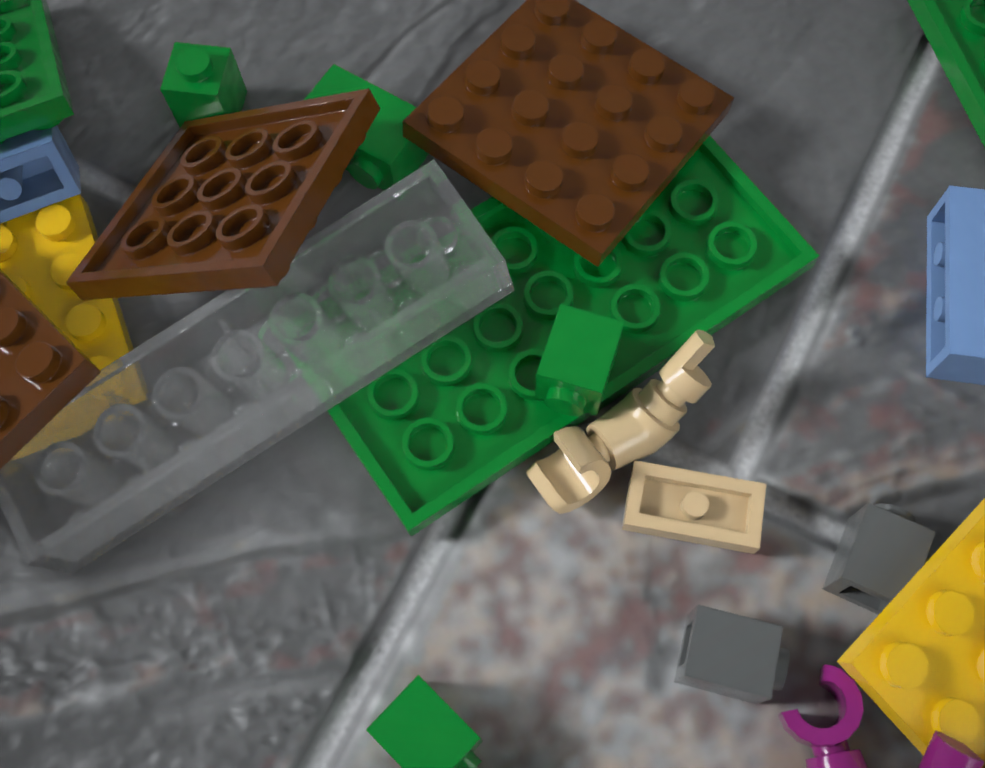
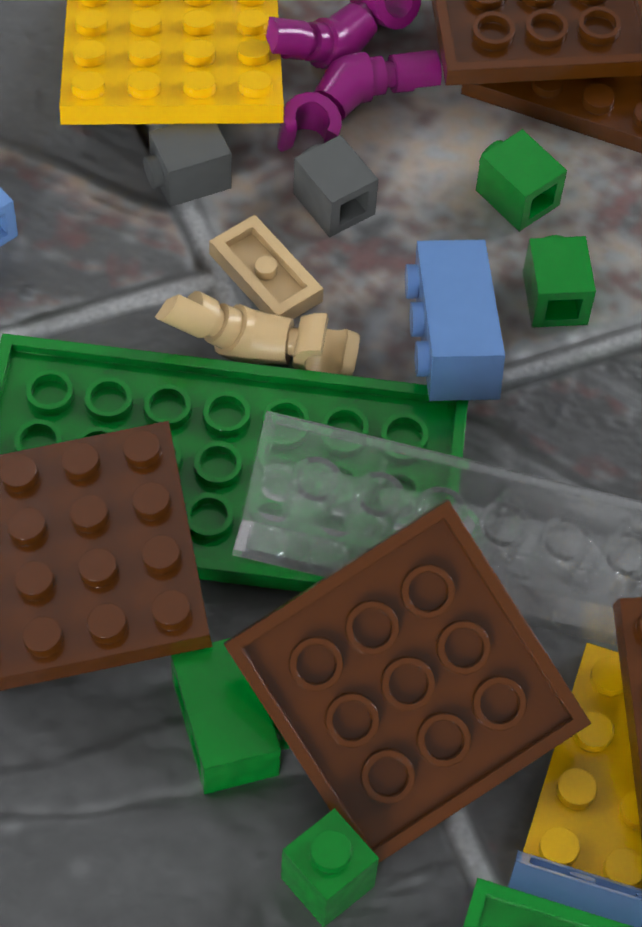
camera: 145 degrees left, 10 degrees down
green brick [535,303,625,416] -> none
none -> medium blue brick [405,240,505,401]

